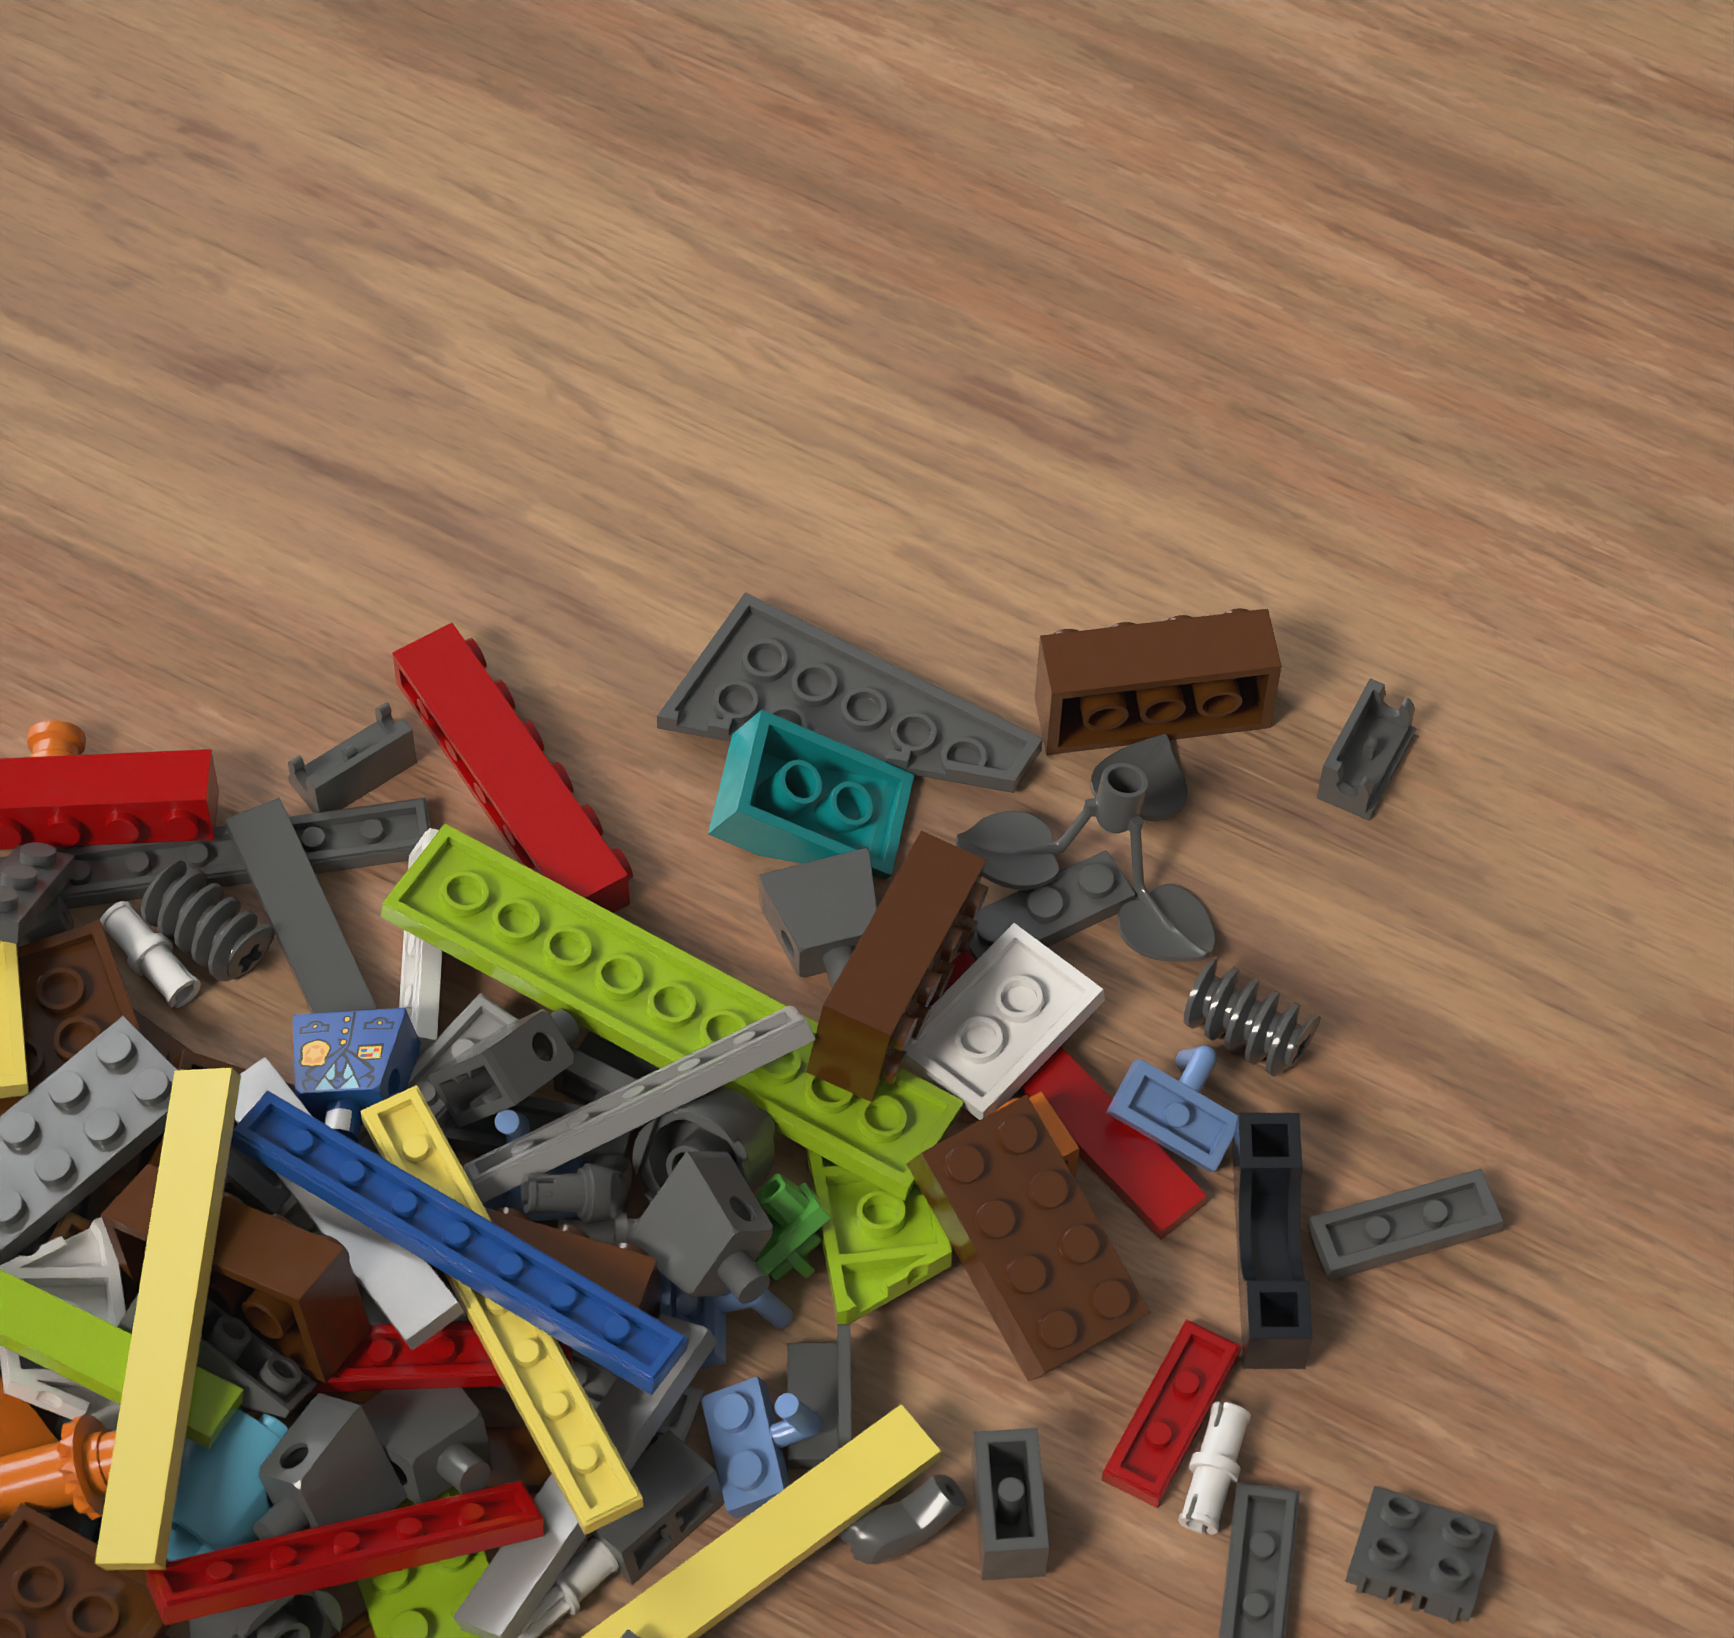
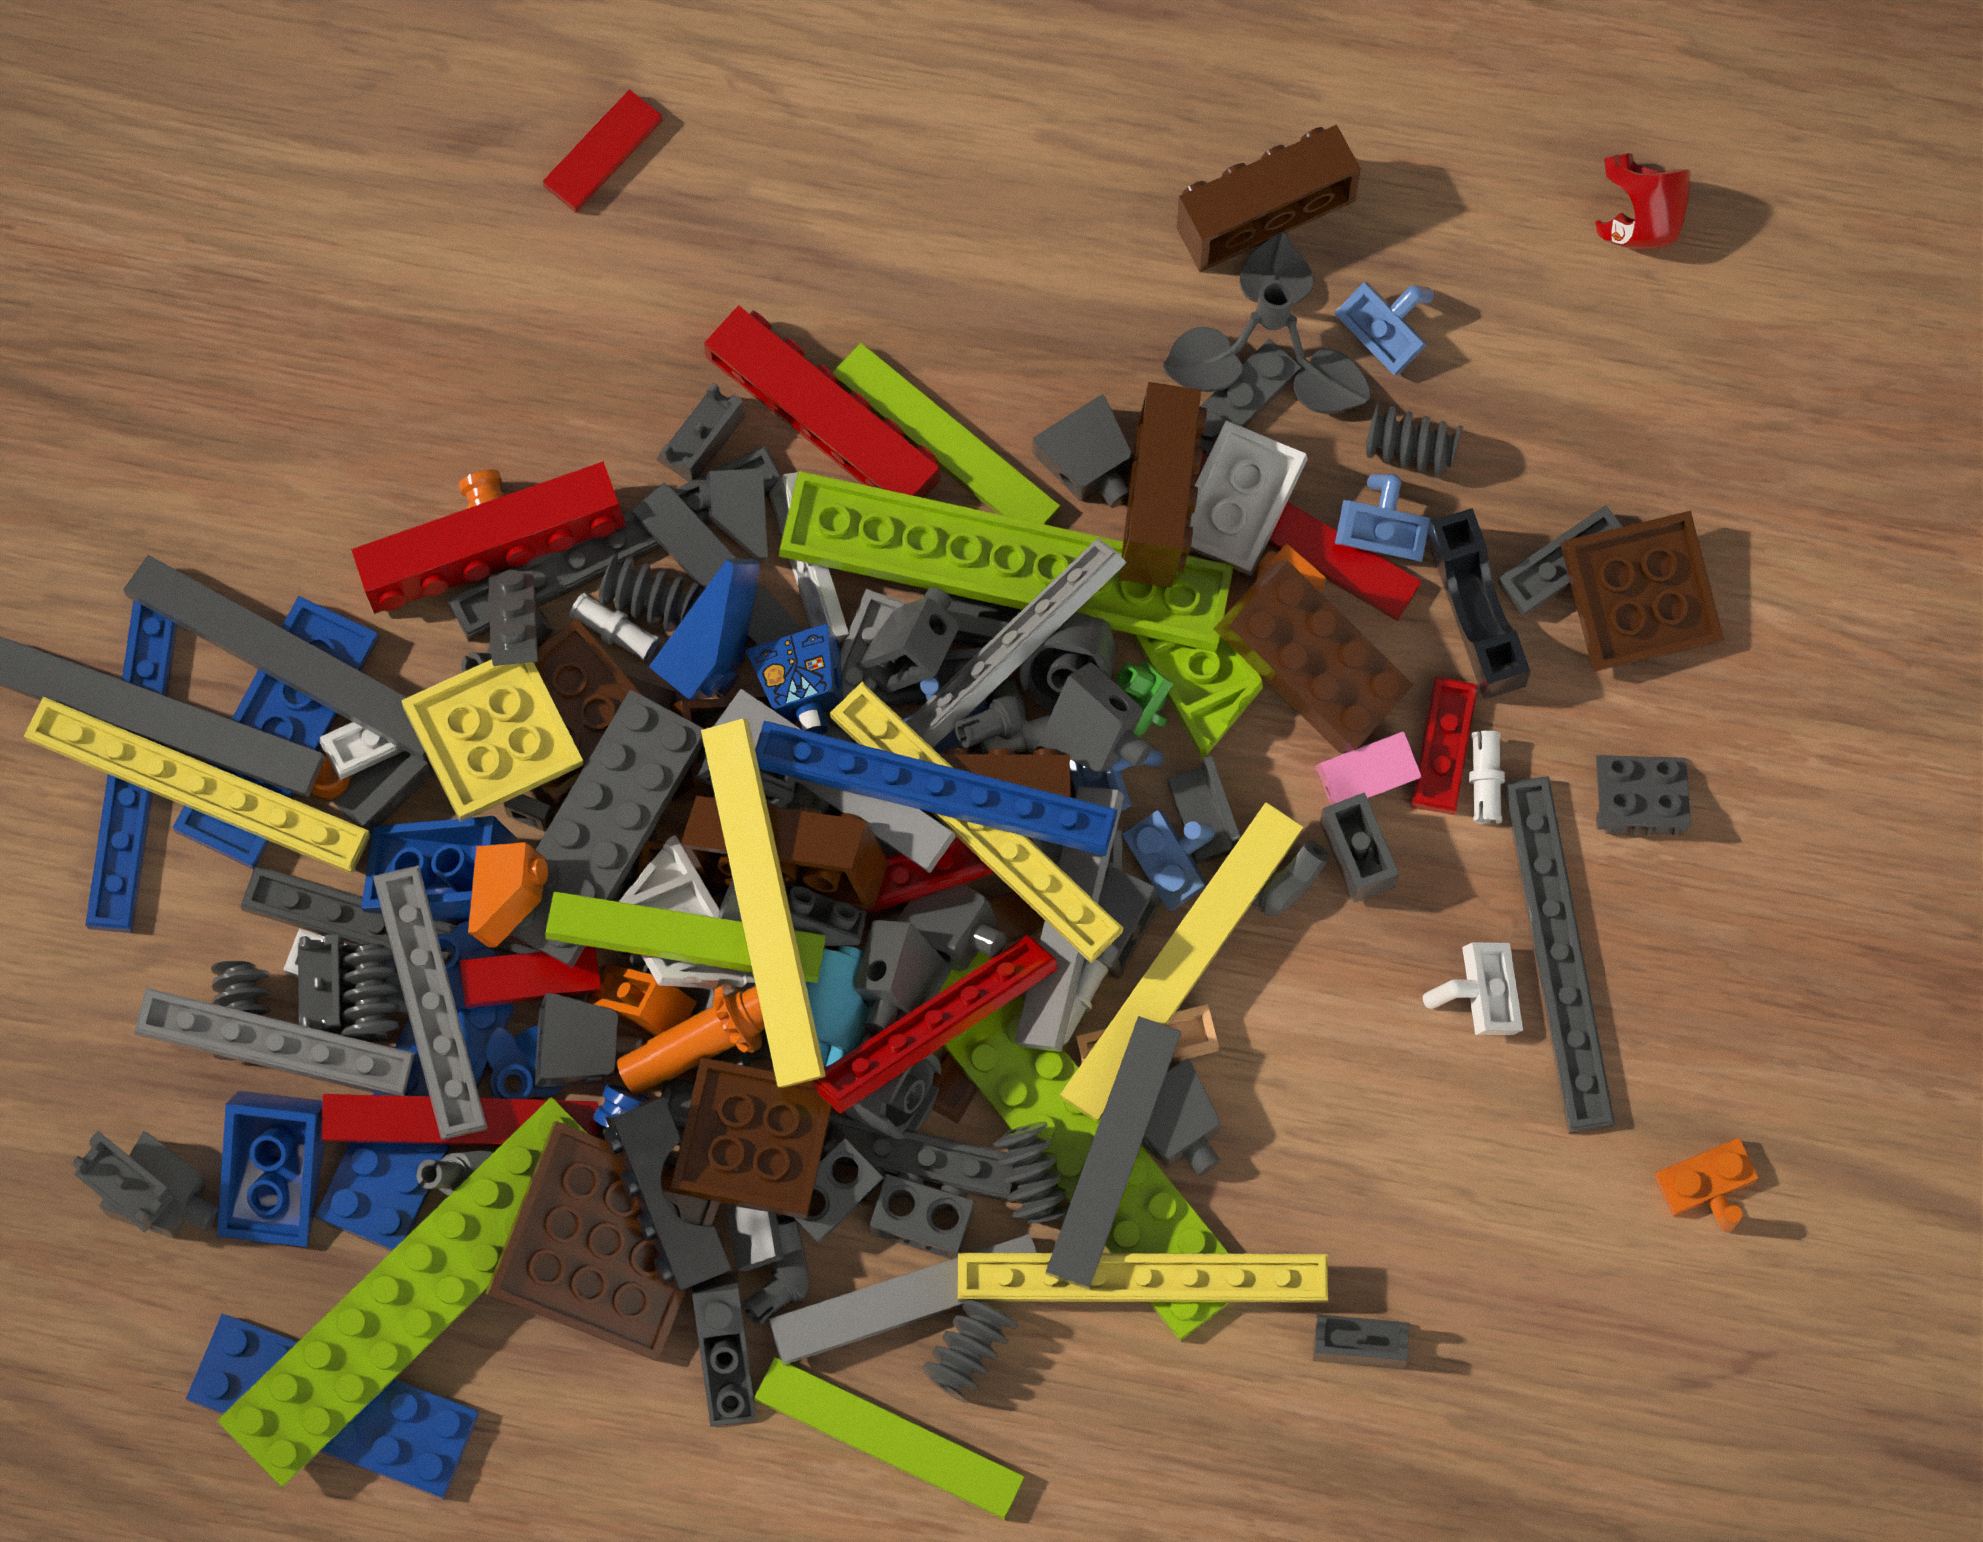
camera: 15 degrees left, 15 degrees up
dark grey wing [657,592,1043,793] -> none
teal slope [708,710,914,879] -> none
dark grey hinge [1317,678,1416,821] -> none
none -> red tile [543,89,663,213]
none -> blue slope [649,558,760,700]
none -> dark grey slope [699,468,768,561]
none -> lime tile [833,342,1060,525]
none -> bright pink hinge [1315,731,1422,805]
none -> medium blue plate [1334,282,1434,375]
none -> reddish brown plate [1560,511,1724,672]
none -> red piece [1595,153,1691,249]

